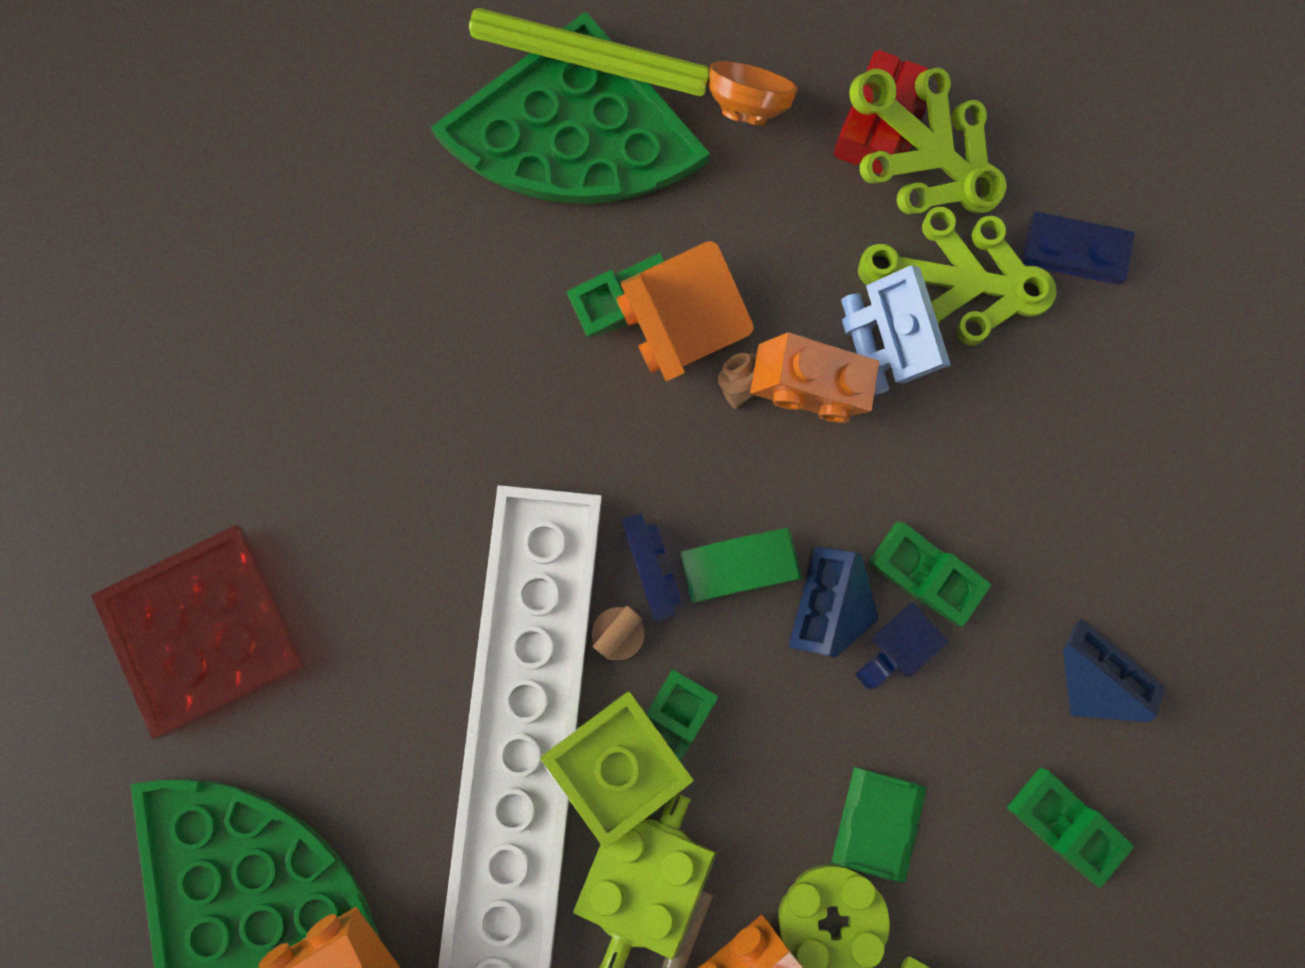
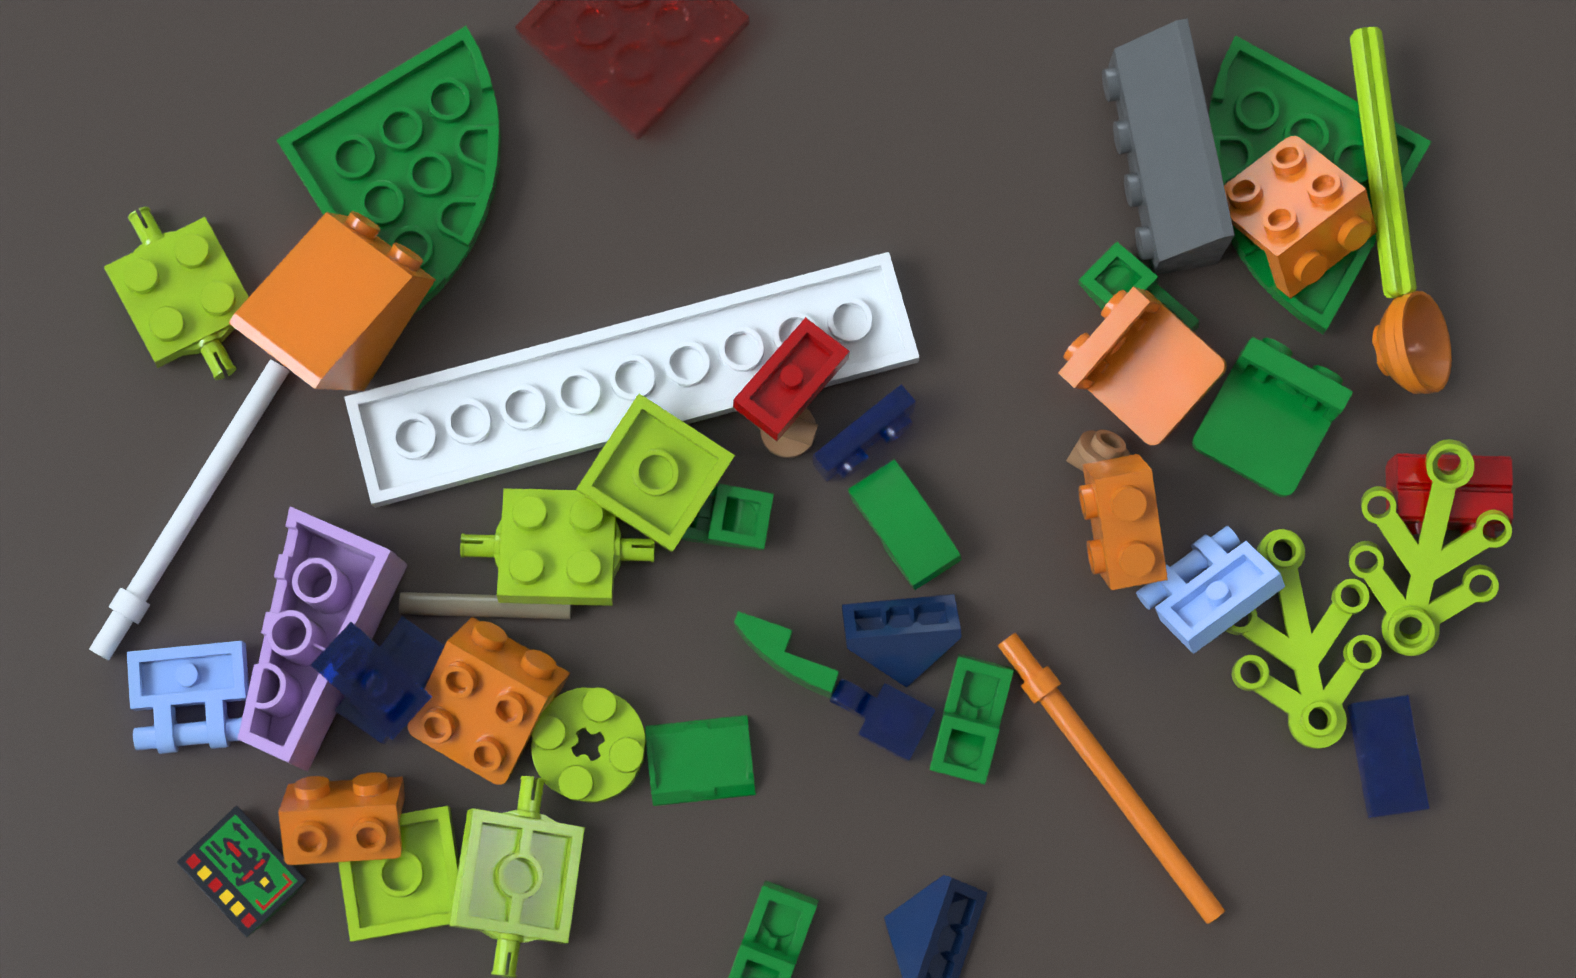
camera: 65 degrees right, 0 degrees up
none -> red plate [733,317,850,441]
none -> green slope [734,611,839,699]
none -> orange bar [998,632,1226,924]
none -> dark grey slope [1102,18,1234,275]
none -> green bracket [1192,336,1353,498]
none -> orange bracket [1224,136,1377,299]

